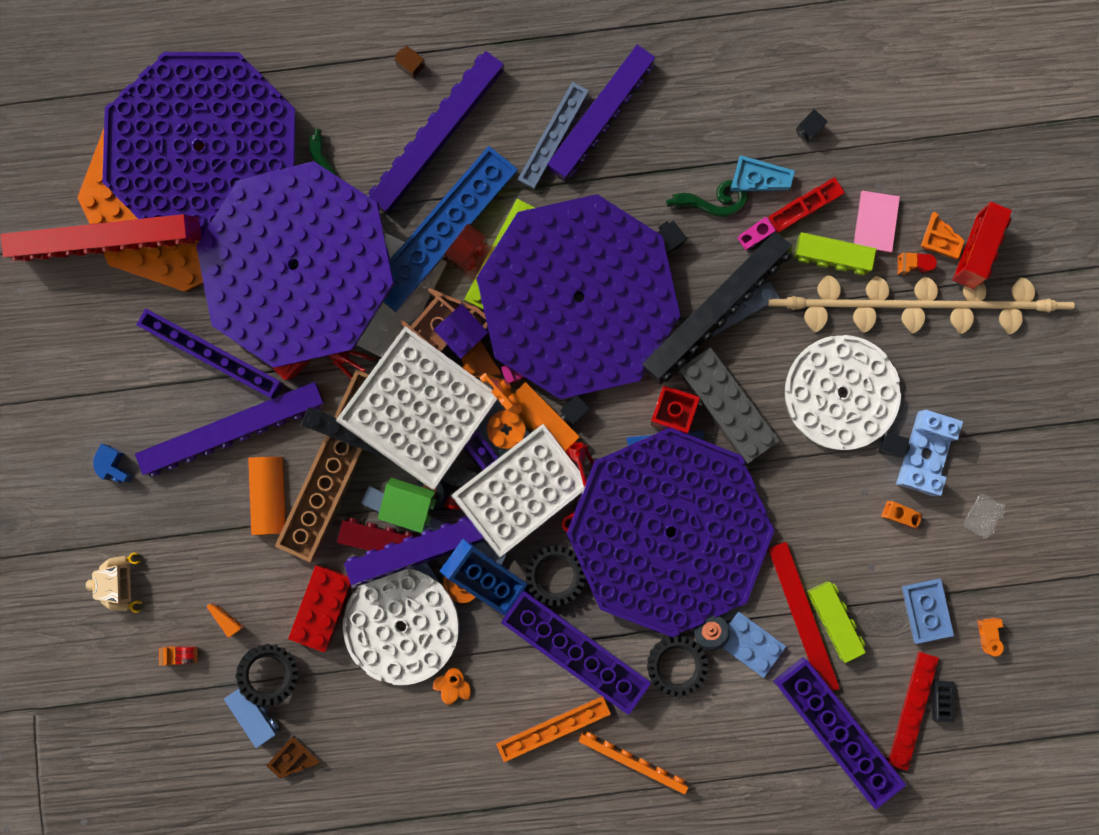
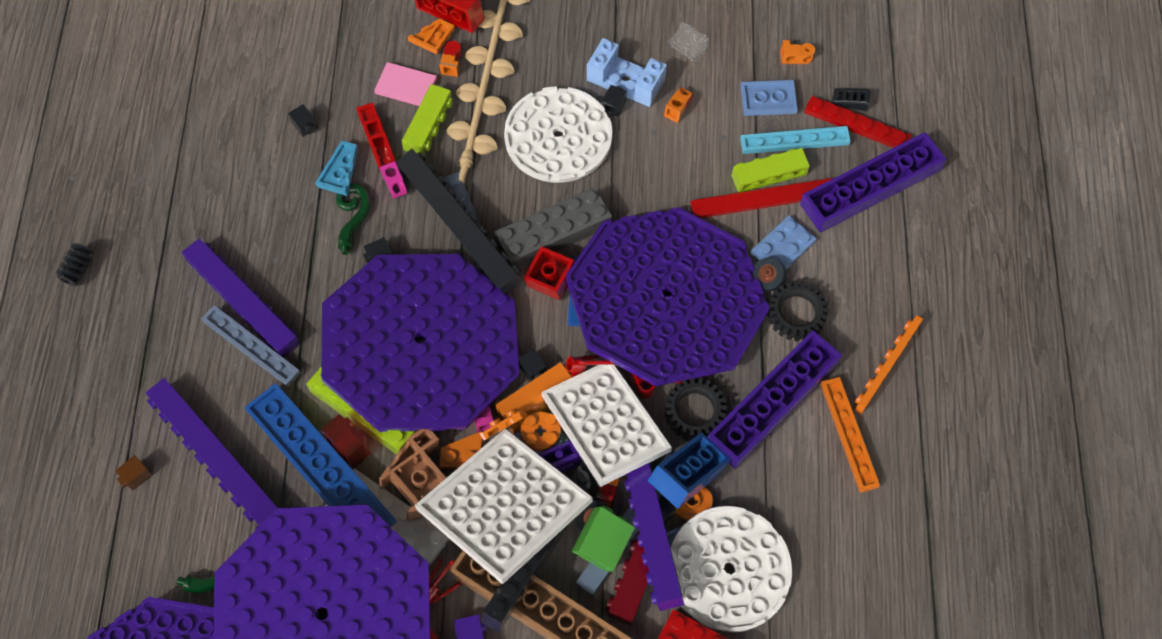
camera: 85 degrees left, 20 degrees down
dark purple slope [433,304,488,359] -> none
orange plate [433,668,471,705] -> none
none -> medium azure plate [740,126,851,154]

